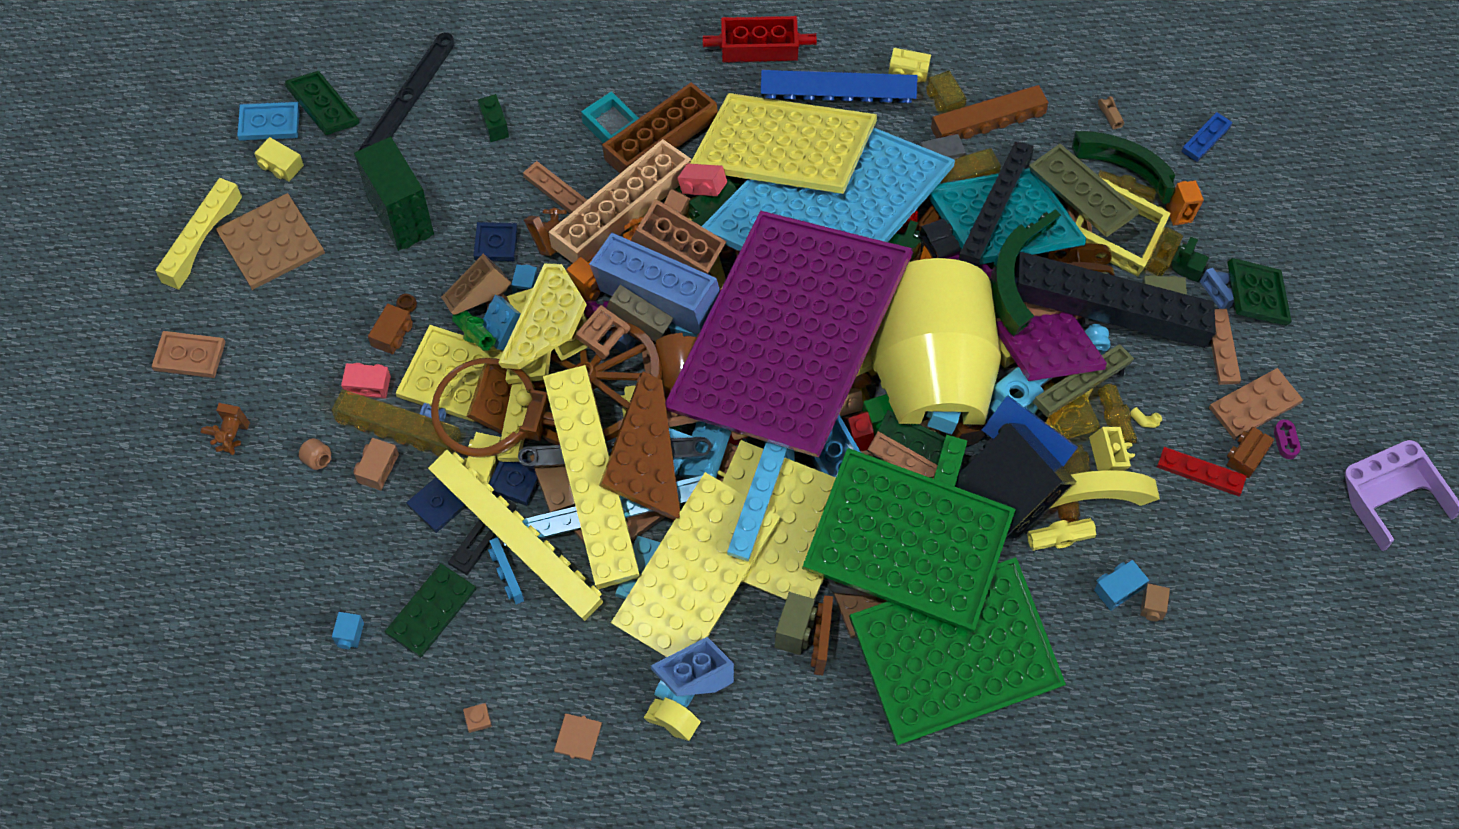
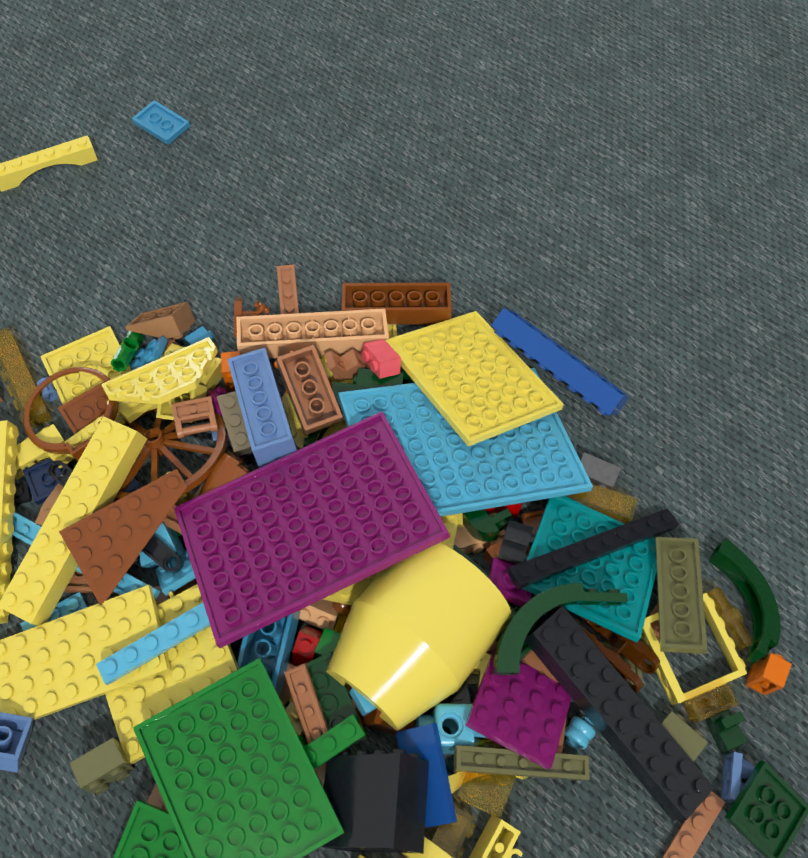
camera: 40 degrees right, 0 degrees up
medium nougat plate [216,193,325,290] -> none
light yellow brick [254,137,304,182] -> none
dark green tile [285,71,360,136] -> none
coral brick [341,363,391,398] -> none
dark green brick [354,136,434,251] -> none
black beam [359,32,454,150] -> none
dark orange brick [368,303,413,354] -> none
reddish brown plate [396,294,417,313] -> none
dark blue plate [473,222,518,261] -> none
dark green brick [478,94,509,142] -> none
teal window [581,91,639,144] -> none
red brick [703,16,817,62] -> none
dark orange plate [811,595,833,676] -> none
light yellow brick [888,48,931,82] -> none
clear yellow brick [926,70,967,114] -> none
dark orange brick [931,85,1049,139] -> none
medium nougat bar [1098,96,1124,130] -> none
clear yellow piece [1098,384,1137,444] -> none
light yellow arm [1129,407,1162,428] -> none

